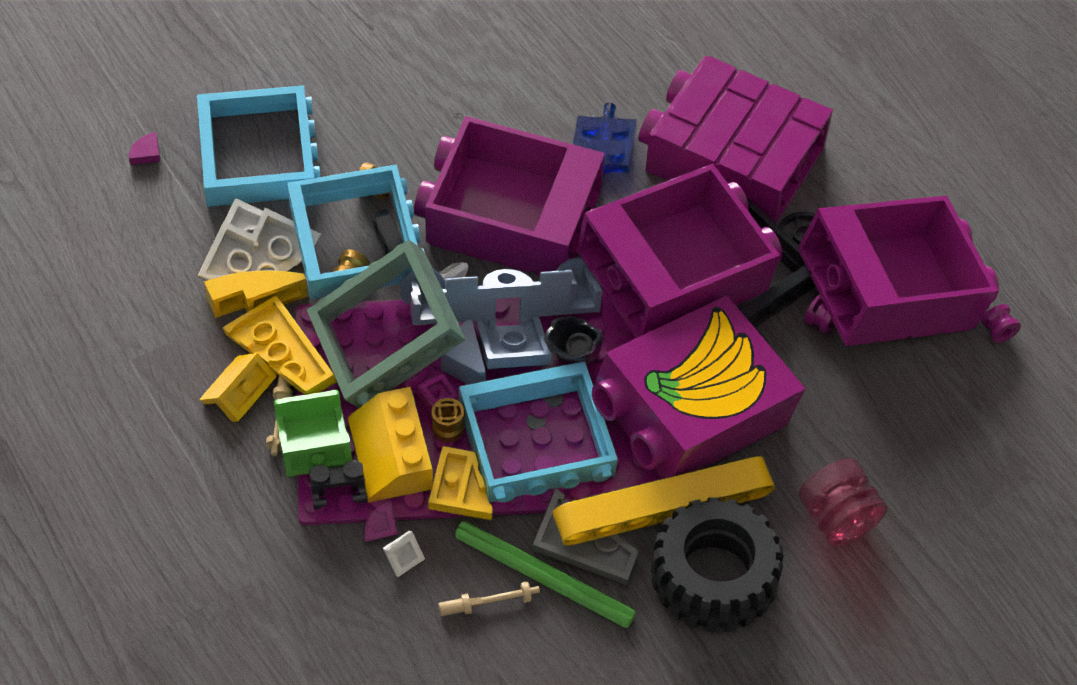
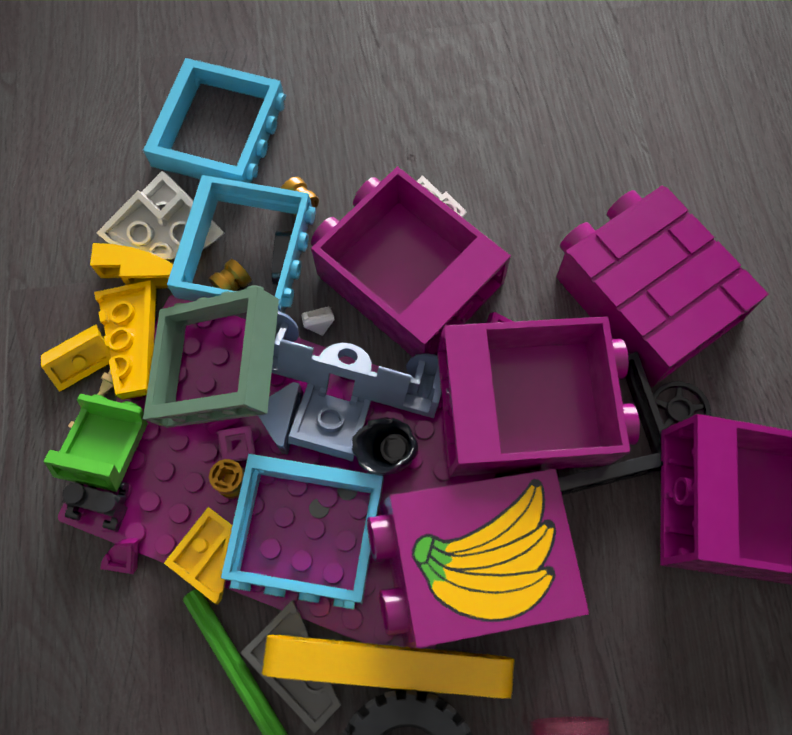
camera: 30 degrees right, 15 degrees up
magenta tile [129,132,160,165] -> none
yellow slope [348,387,433,503] -> none
white slope [383,531,425,577] -> none
tan piece [438,582,540,616] -> none
clear blue plate [573,103,637,186] -> none
magenta wheel [804,295,835,334] -> none

